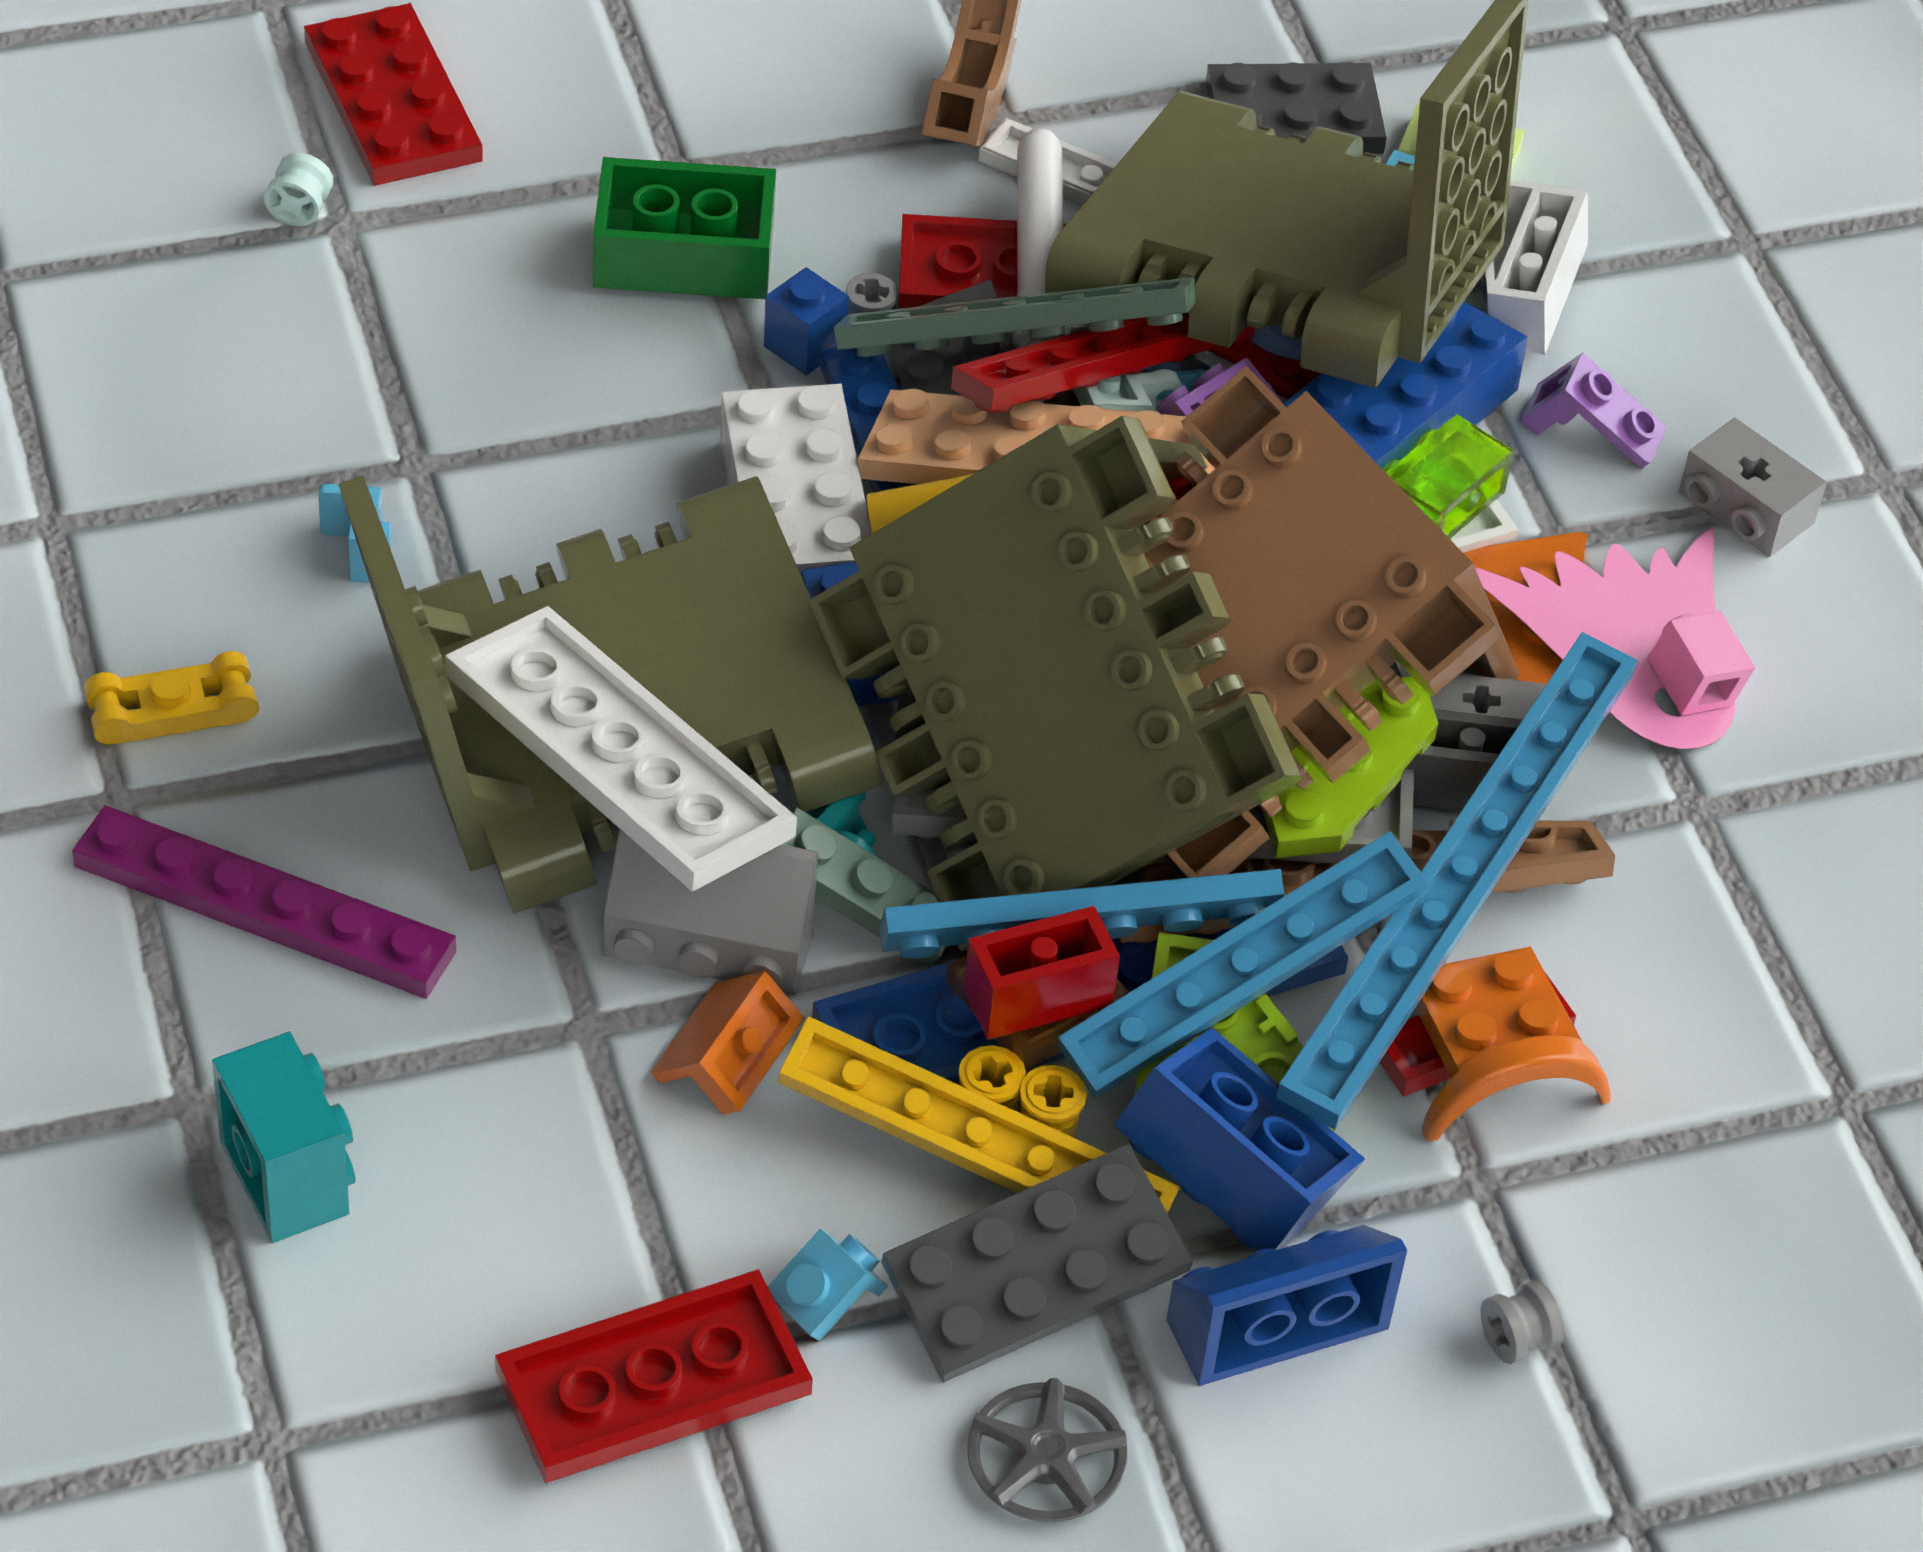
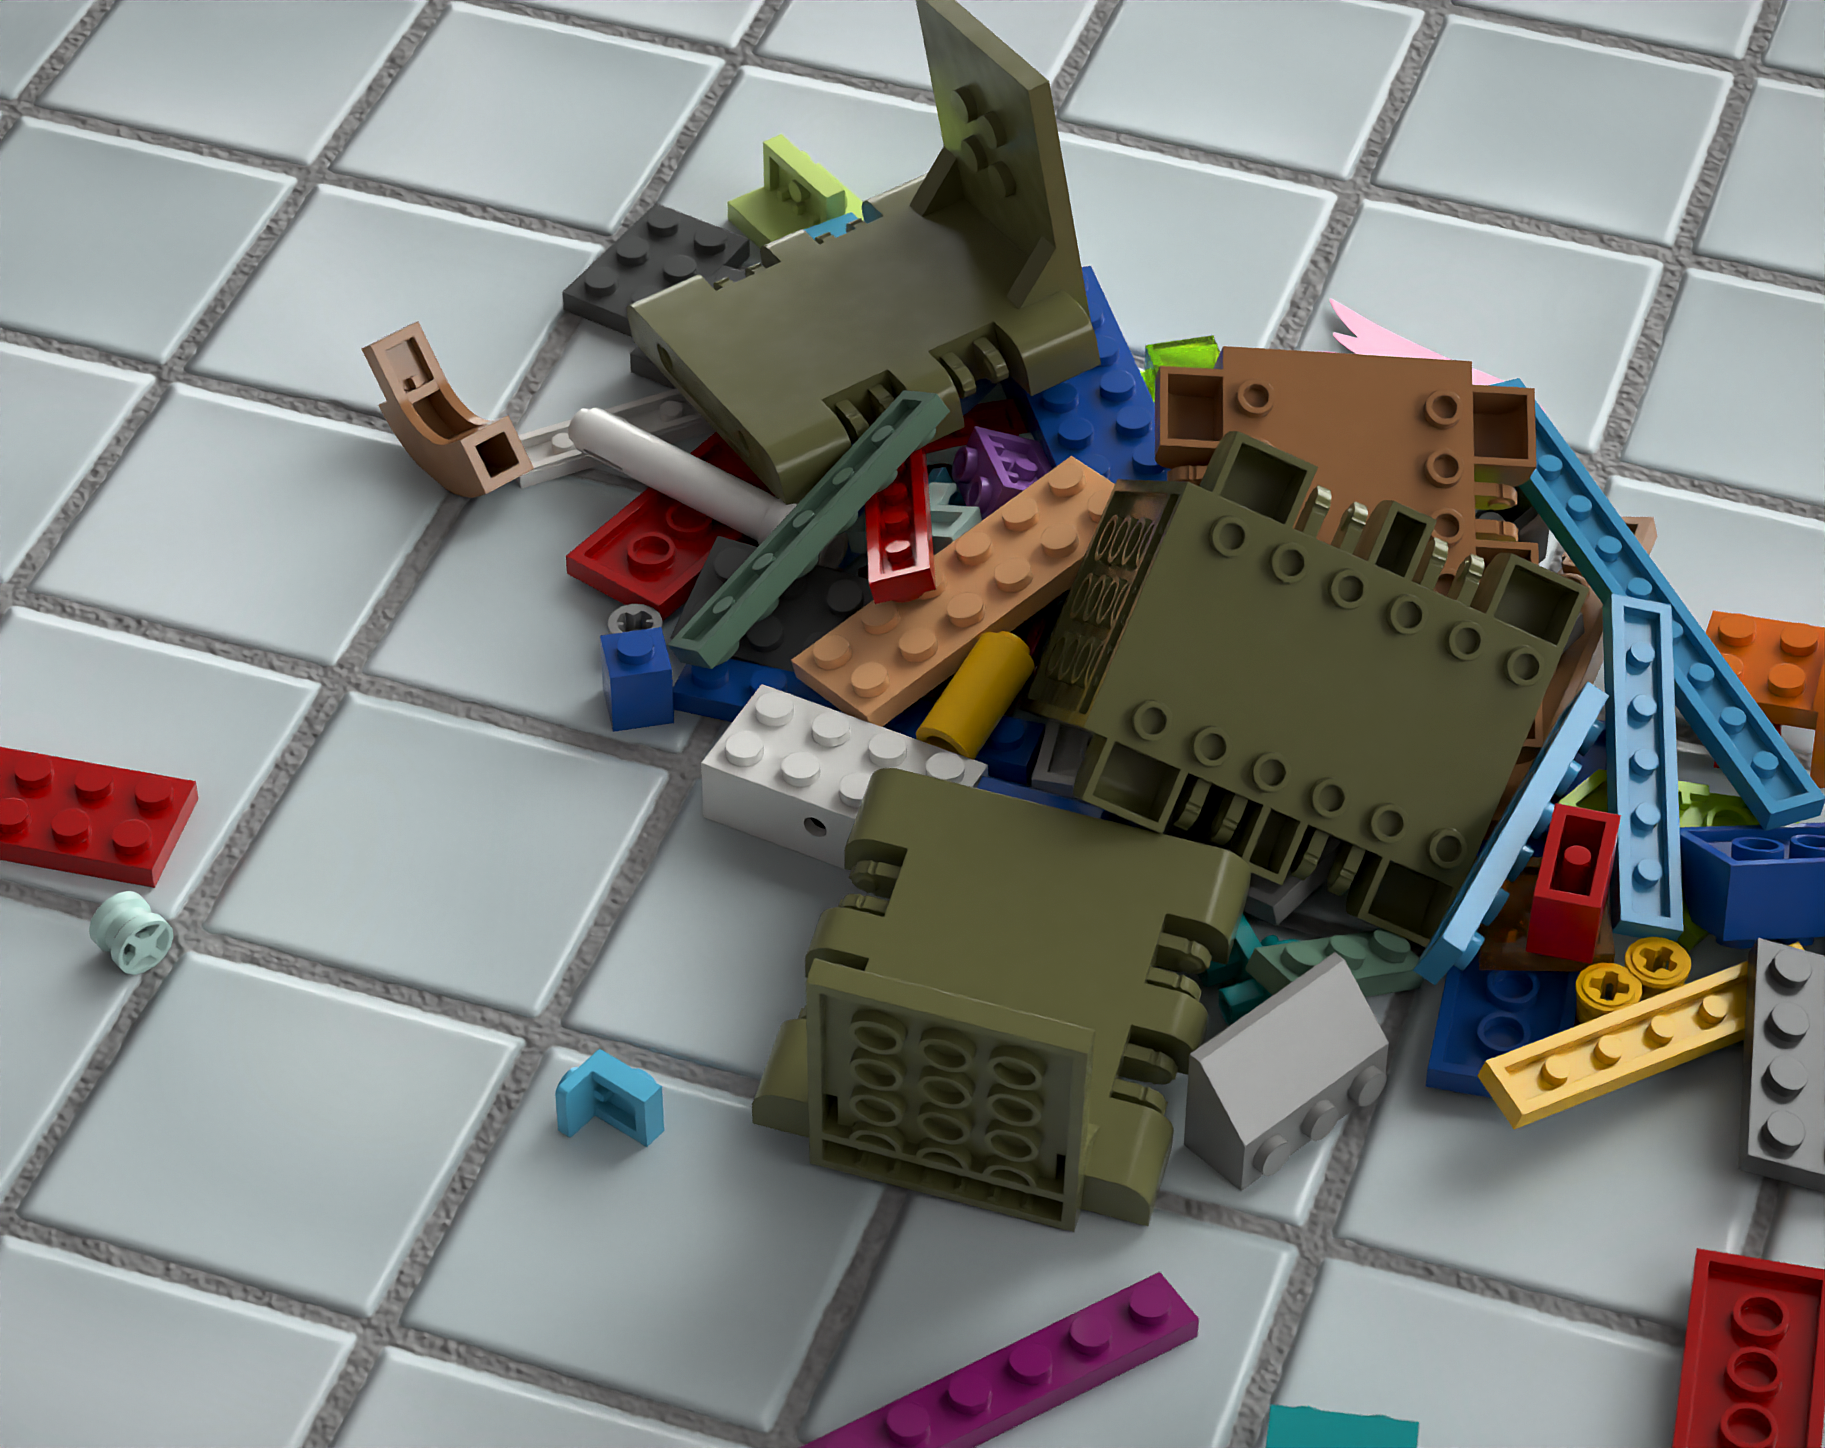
camera: 50 degrees left, 5 degrees down
yellow plate [84,651,259,745] -> none
white plate [445,606,797,892] -> none
green brick [593,157,776,299] -> none
orange panel [651,971,805,1115] -> none
medium azure bracket [768,1228,888,1341] -> none
medium lavender bracket [1520,352,1666,468] -> none
bright pink brick [1647,611,1755,716] -> none
light grey brick [1678,417,1826,557] -> none

